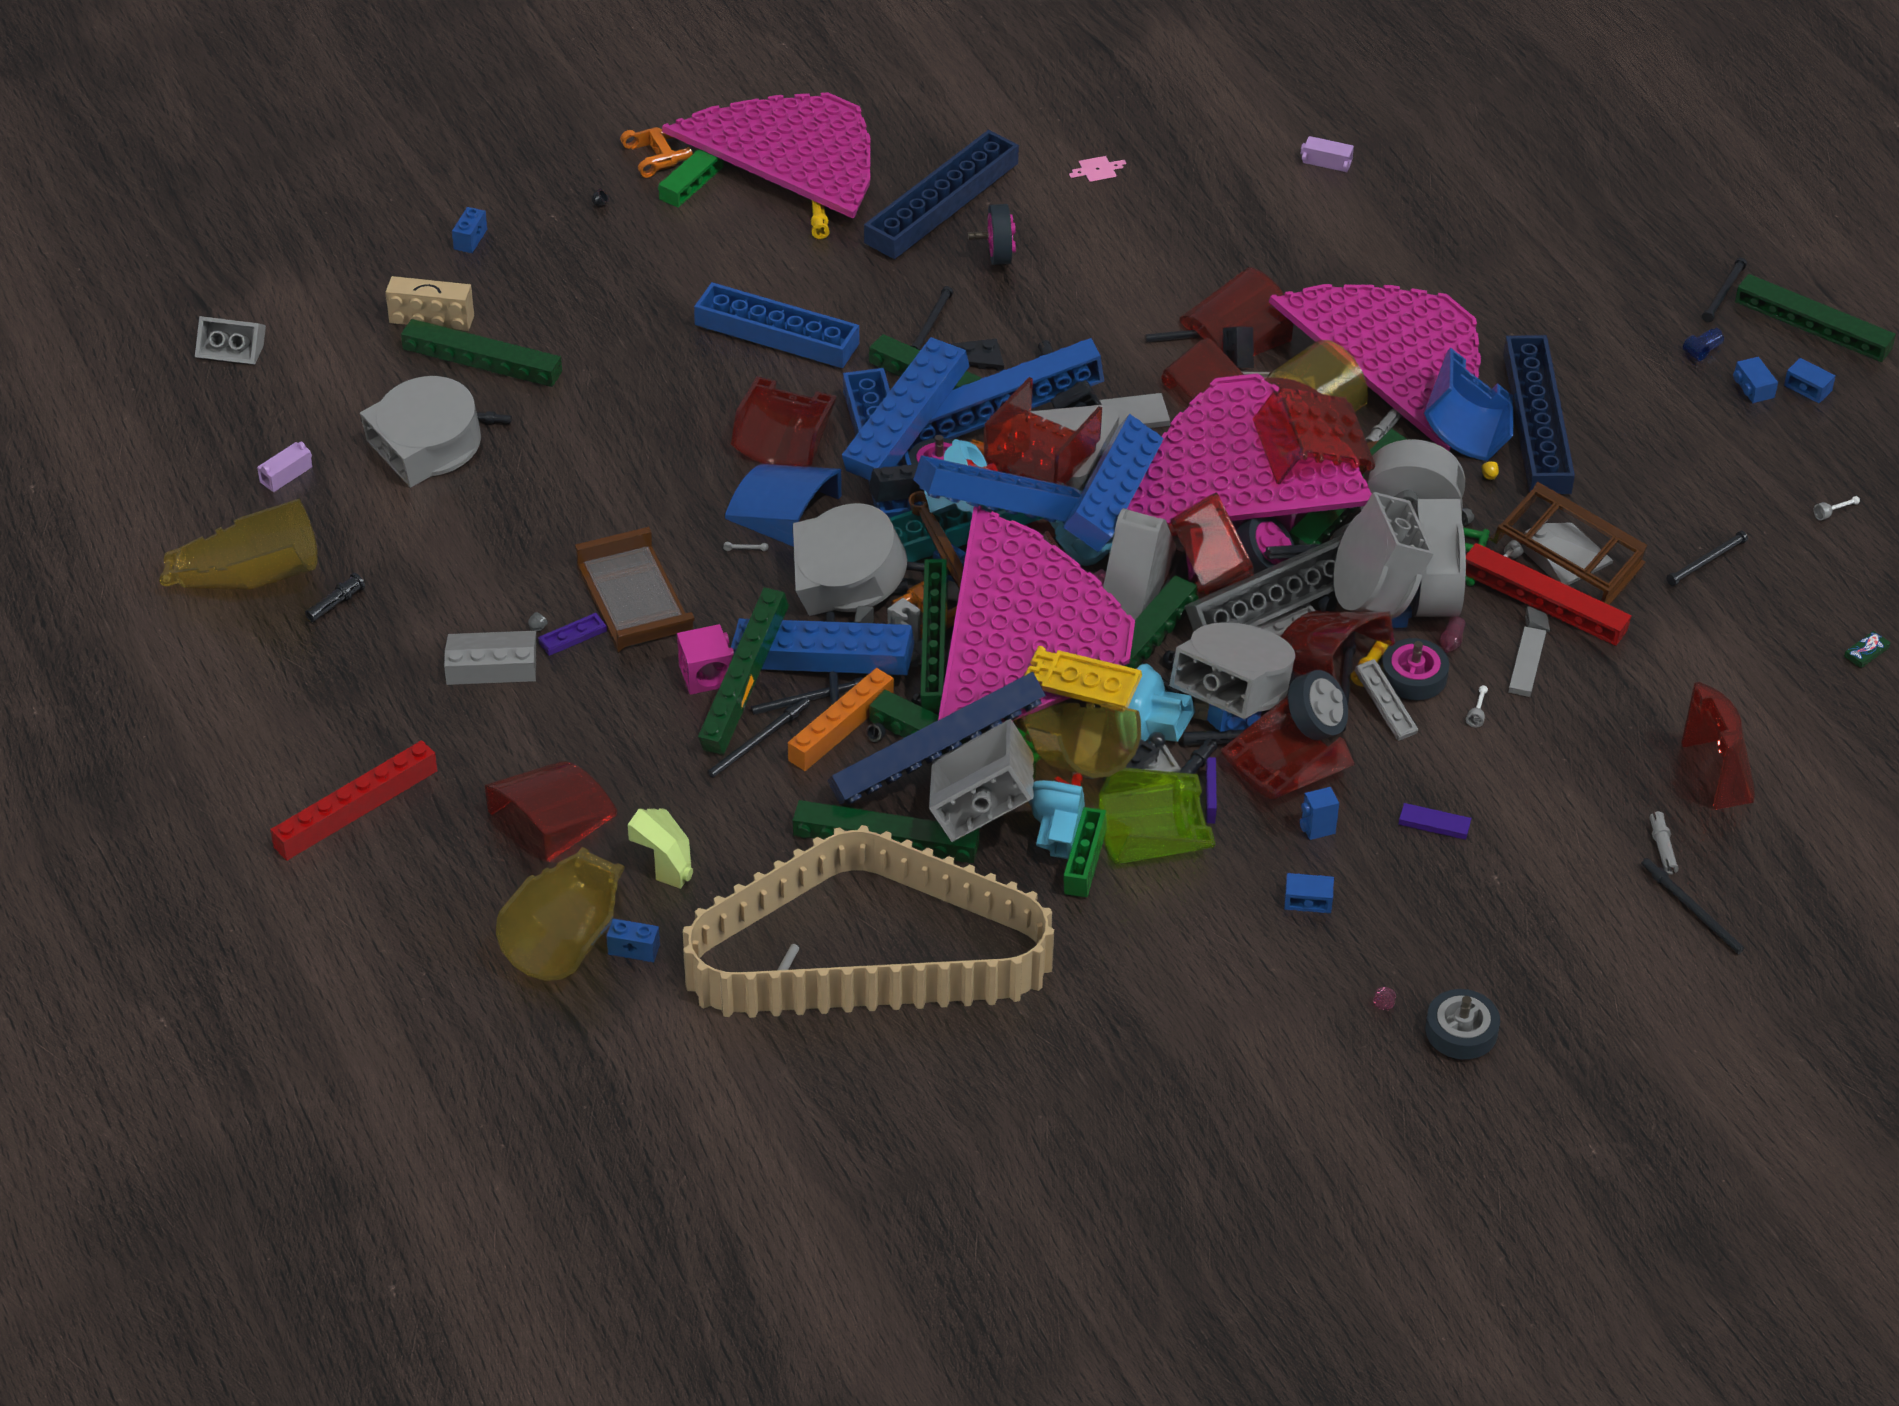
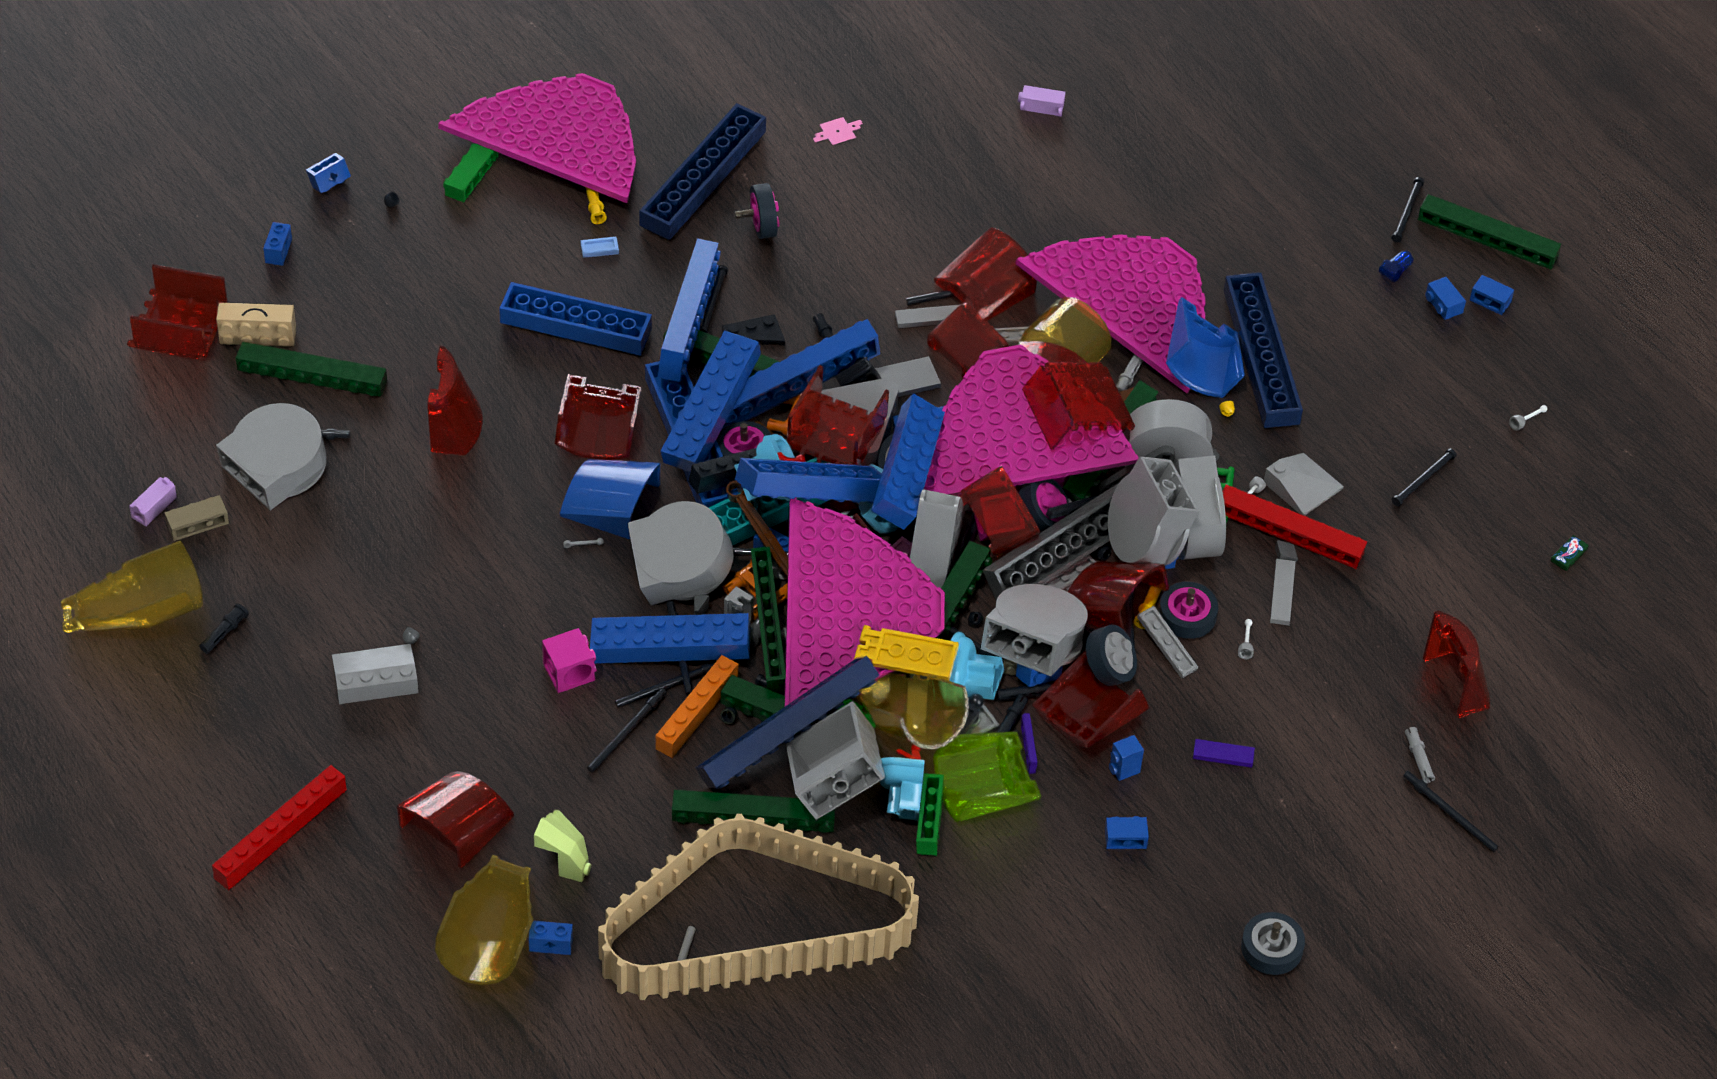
camera: 10 degrees left, 5 degrees up
light grey slope [195,316,266,364] -> none
dark purple tile [538,613,607,656] -> none
piece [575,527,695,653] -> none
orange connector [620,127,693,178] -> none
dark green brick [698,587,789,755] -> none
black hinge [1223,327,1254,369] -> none
clear pink bush [1373,987,1396,1010] -> none
clear pink piece [1440,617,1466,653] -> none
reddish brown piece [1489,482,1647,605] -> none
none -> clear red windscreen [127,264,228,359]
none -> dark tan brick [164,495,229,541]
none -> blue brick [306,153,351,193]
none -> clear red windscreen [427,346,483,455]
none -> light blue tile [580,237,619,258]
none -> brick [658,239,721,382]
none -> light grey tile [895,304,970,328]

